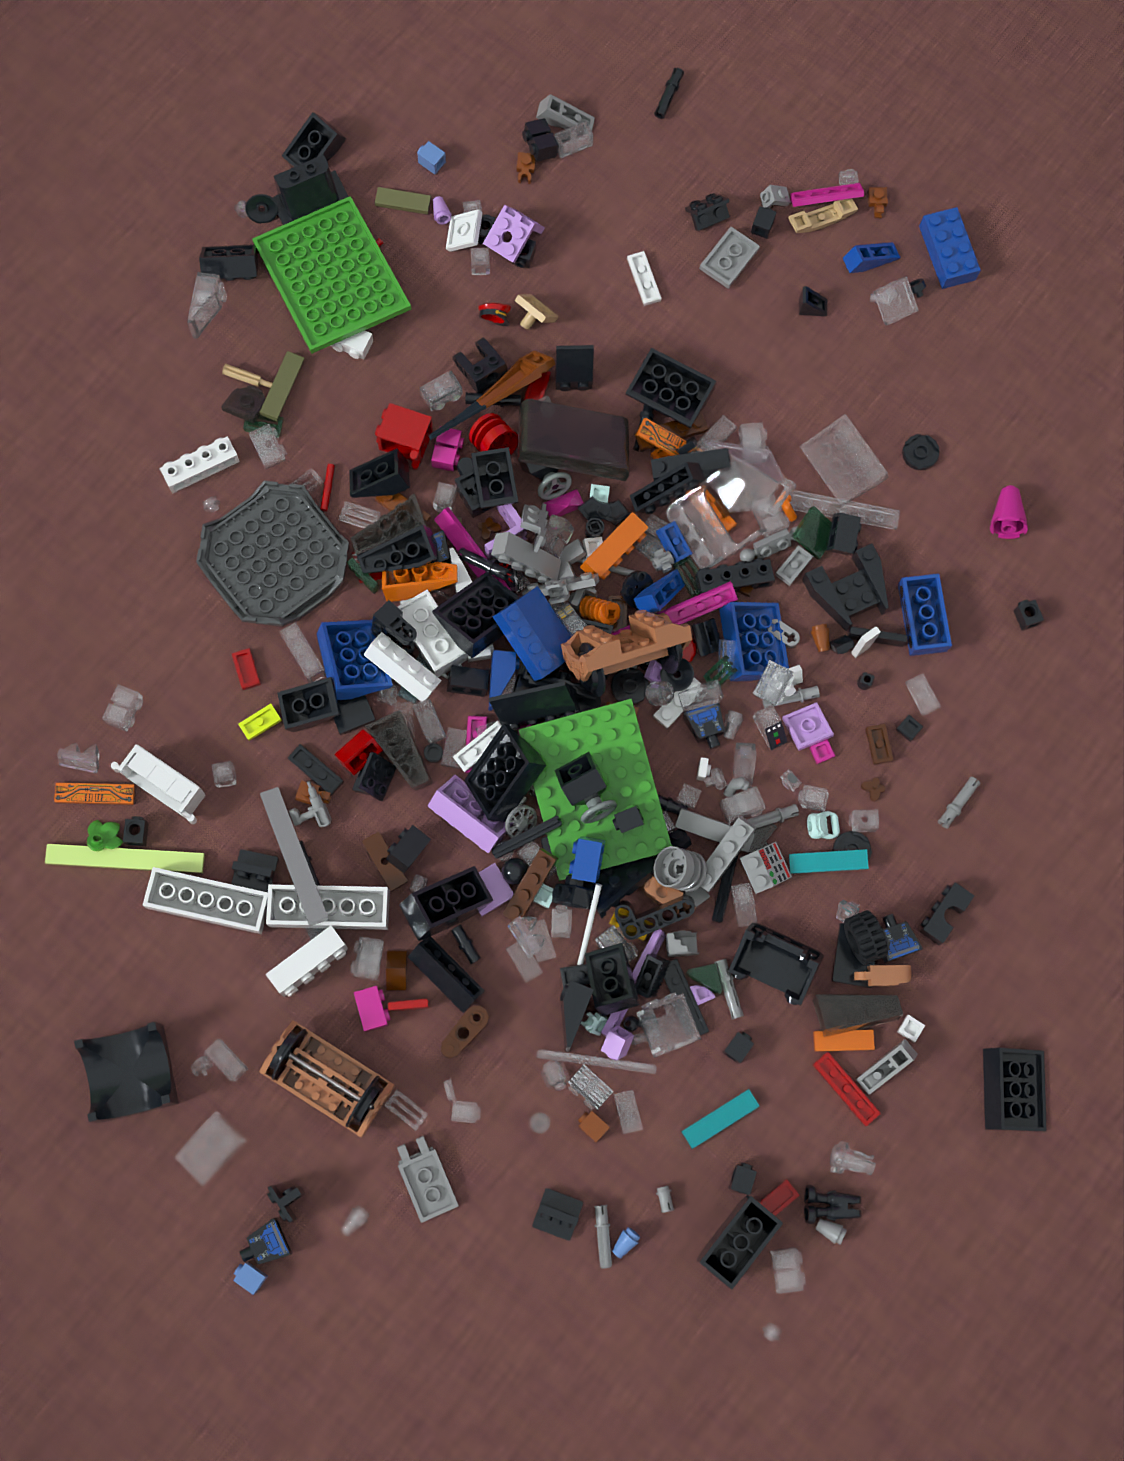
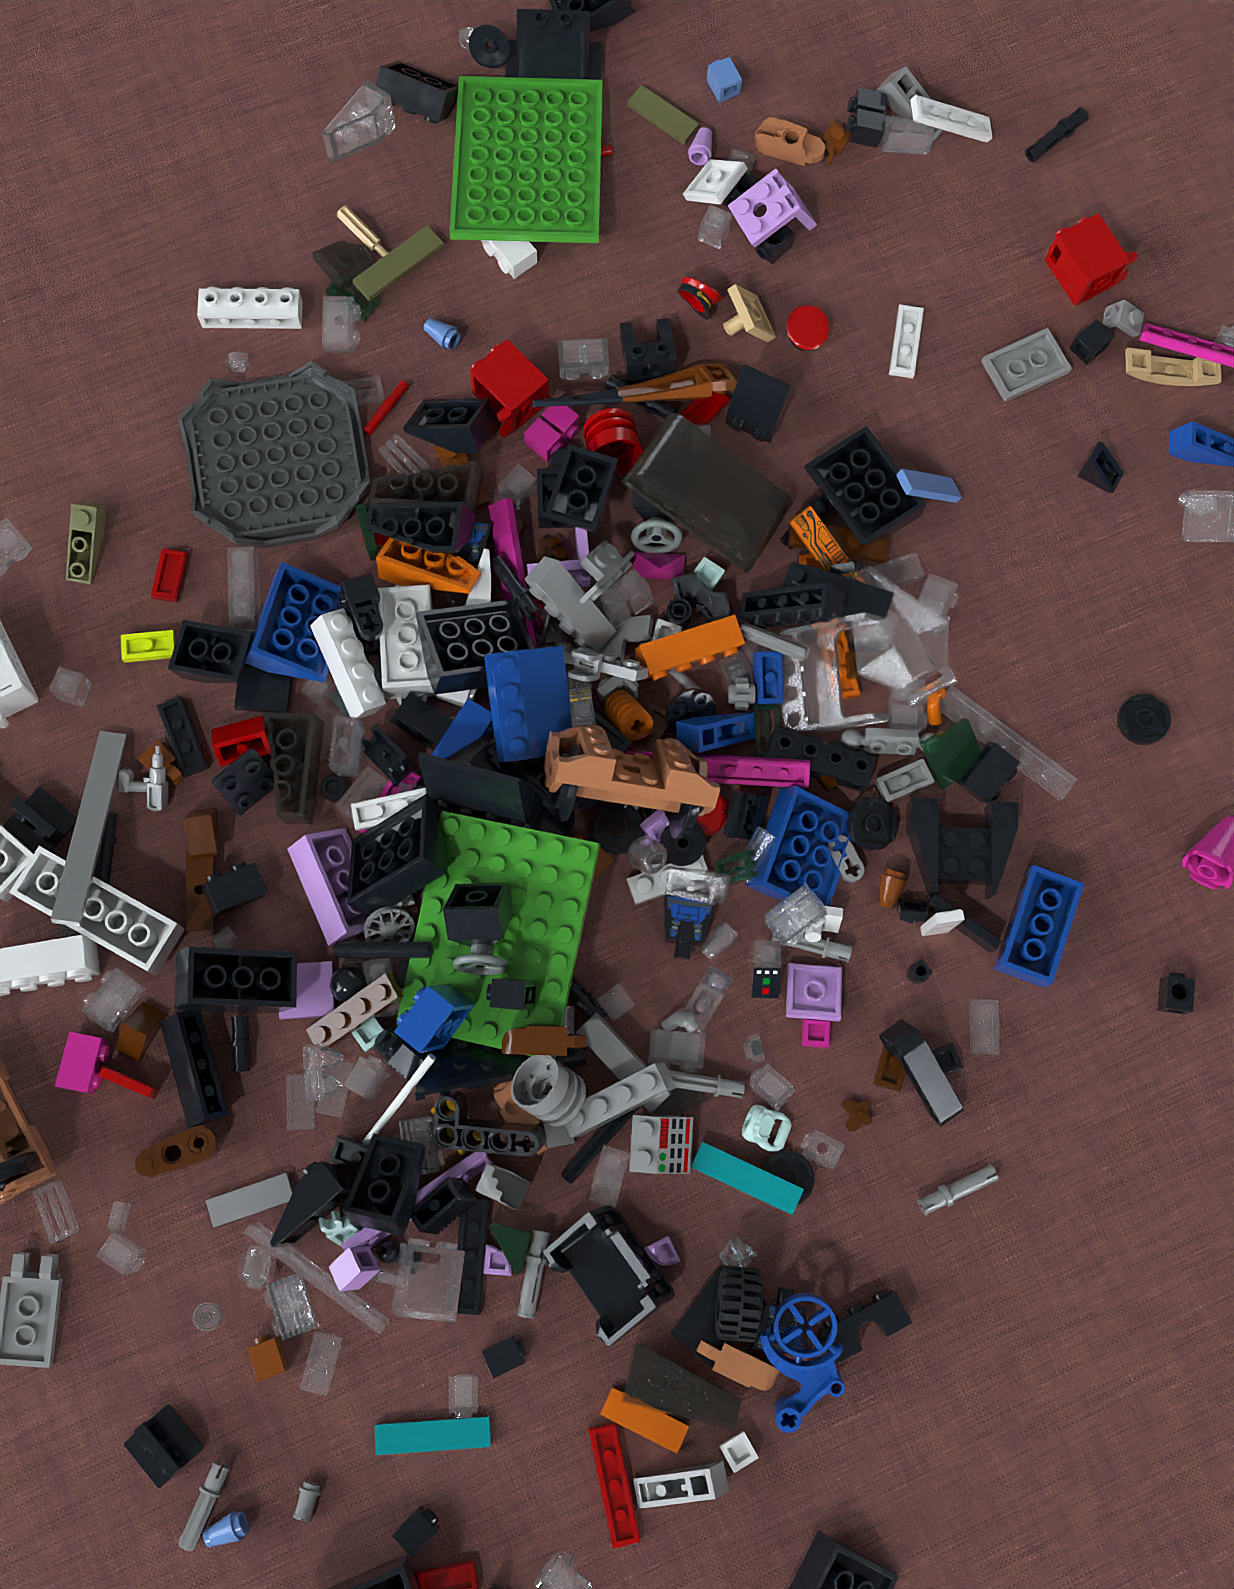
camera: 30 degrees right, 0 degrees up
black bracket [685,193,730,231] -> none
white plate [696,757,711,781] -> none
clear tile [704,768,727,790] -> none
clear slope [799,414,889,506] -> none
none -> olive slope [66,501,107,584]
none -> reddish brown slope [184,808,218,858]
none -> light grey tile [206,1173,293,1228]
none -> black hinge [360,724,415,786]
none -> medium blue cone [424,318,461,350]
none -> clear brick [449,1374,479,1418]
none -> reddish brown piece [501,1024,587,1056]
none -> lavender tile [644,1236,680,1266]
none -> light grey axle [740,623,809,661]
none -> nougat piece [755,117,825,166]
none -> blue piece [760,1293,845,1433]
none -> red piece [786,305,829,351]
none -> black tile [846,798,898,851]
none -> beam [879,1019,964,1127]
none -> medium blue tile [896,469,962,503]
none -> white tile [910,95,993,143]
none -> red container [1044,213,1138,306]

